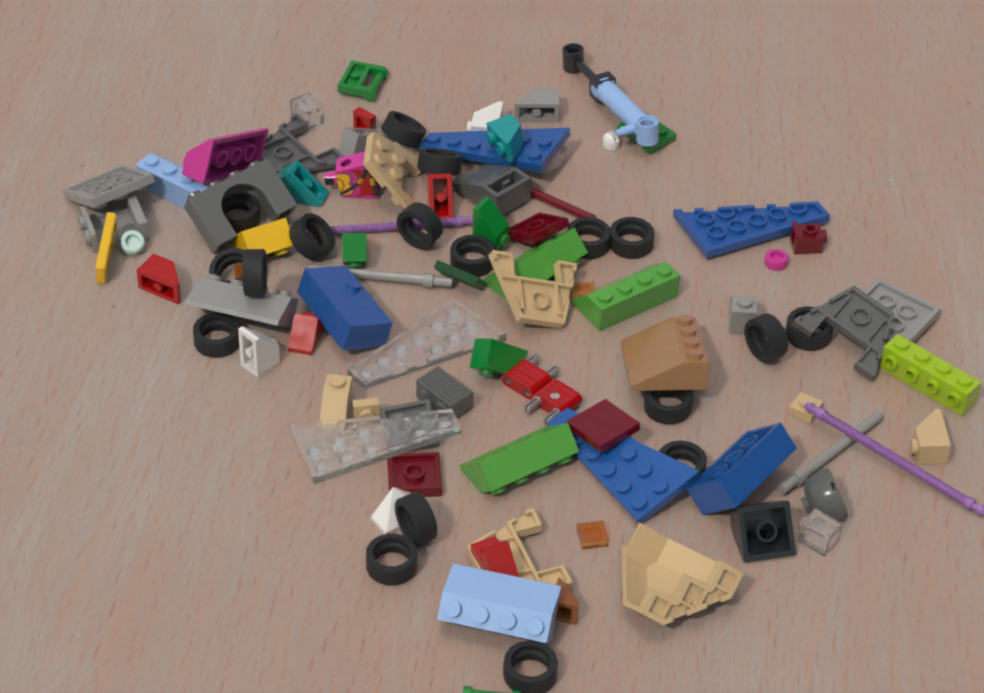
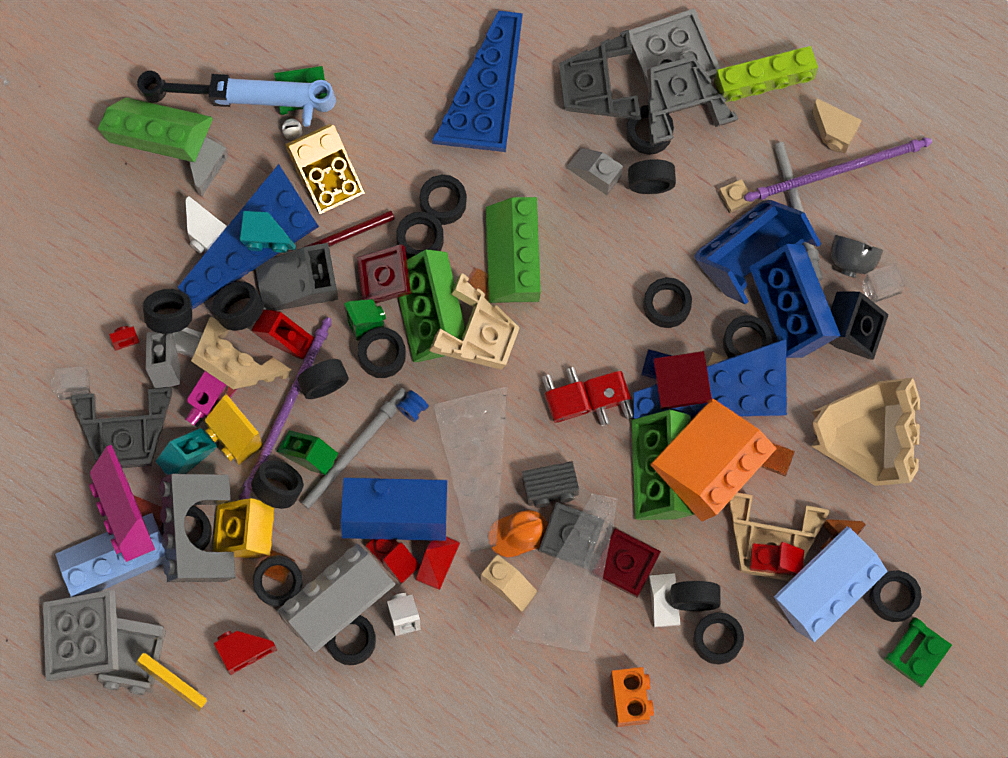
camera: 60 degrees left, 30 degrees up
light aqua tile [120,230,145,256] -> none
black tyre [242,249,267,296] -> none
green plate [338,60,389,102] -> none
tan plate [352,397,380,426] -> none
dark green tile [434,260,486,291] -> none
green slope [470,338,528,378] -> none
medium nougat slope [621,315,709,391] -> none
dark pink tile [764,249,789,271] -> none
dark red brick [790,221,827,255] -> none
none -> bright green slope [98,97,213,163]
none -> yellow slope [204,394,263,465]
none -> yellow slope [285,124,365,214]
none -> blue wheel [396,390,429,422]
none -> red slope [416,537,460,590]
none -> orange piece [488,510,548,557]
none -> dark grey wing [559,30,641,120]
none -> orange brick [610,667,654,727]
none -> orange slope [650,399,777,522]
none -> blue windscreen [695,200,821,304]

